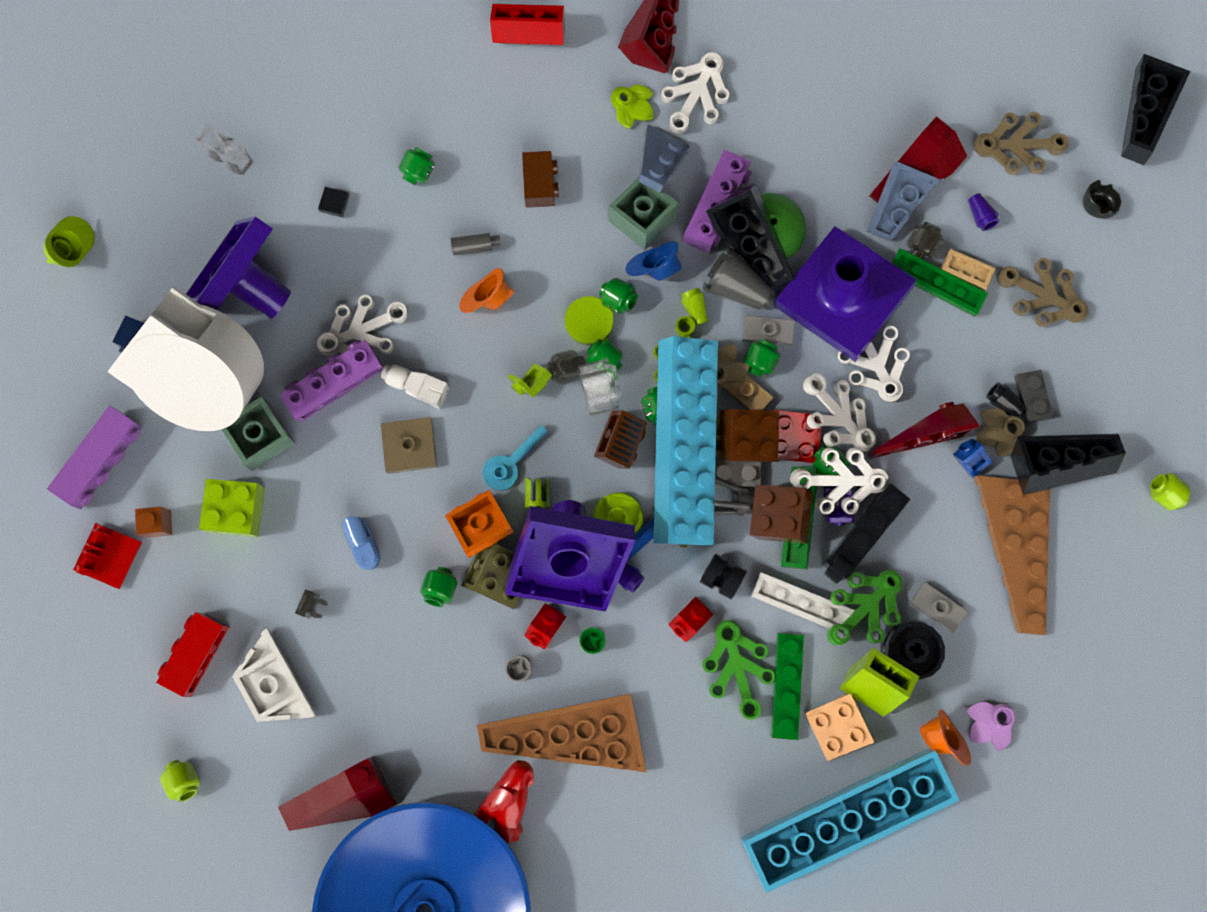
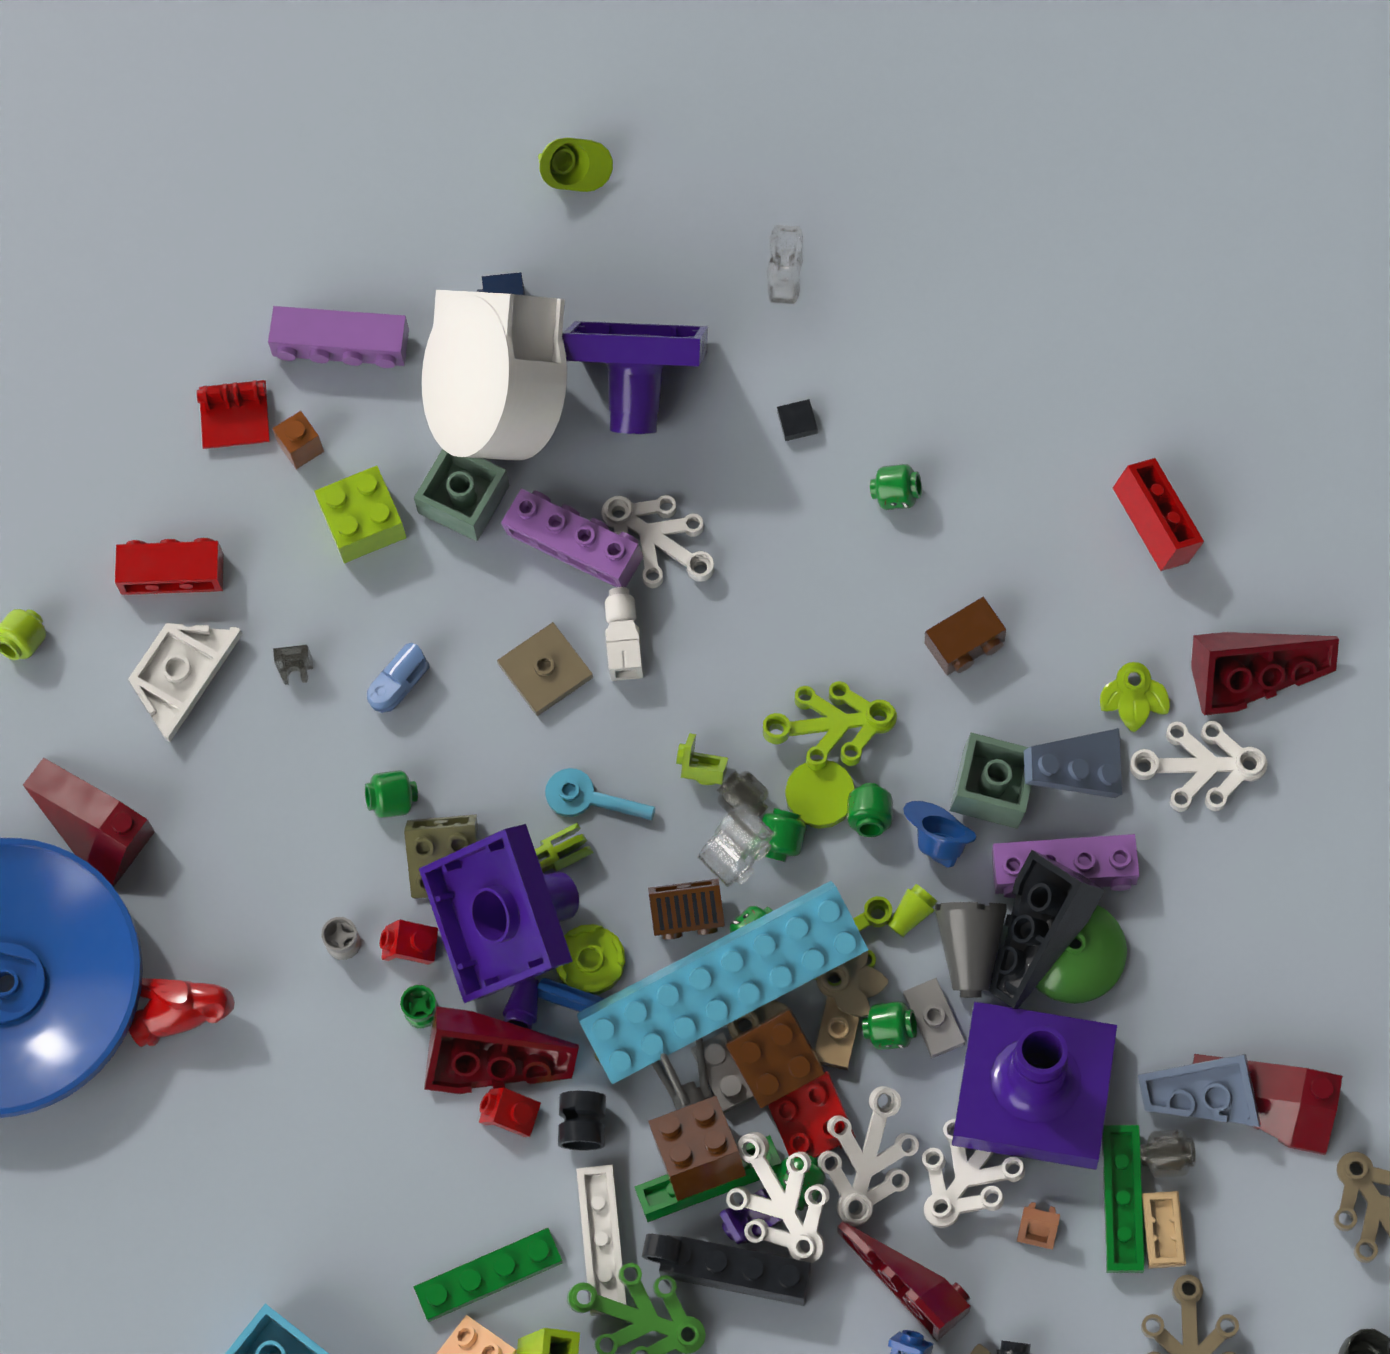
camera: 70 degrees right, 10 degrees down
orange plate [445,490,513,558] -> none
dark grey cylinder [451,233,501,256] -> none
orange piece [459,268,514,313] -> none
medium nougat wing [477,694,647,773] -> none
bright green plant [702,620,775,720] -> none
dark purple cone [968,193,1000,231] -> none
none -> dark red wedge [424,1006,579,1094]
none -> lime plant [762,681,897,770]
none -> nougat tile [1017,1202,1060,1250]

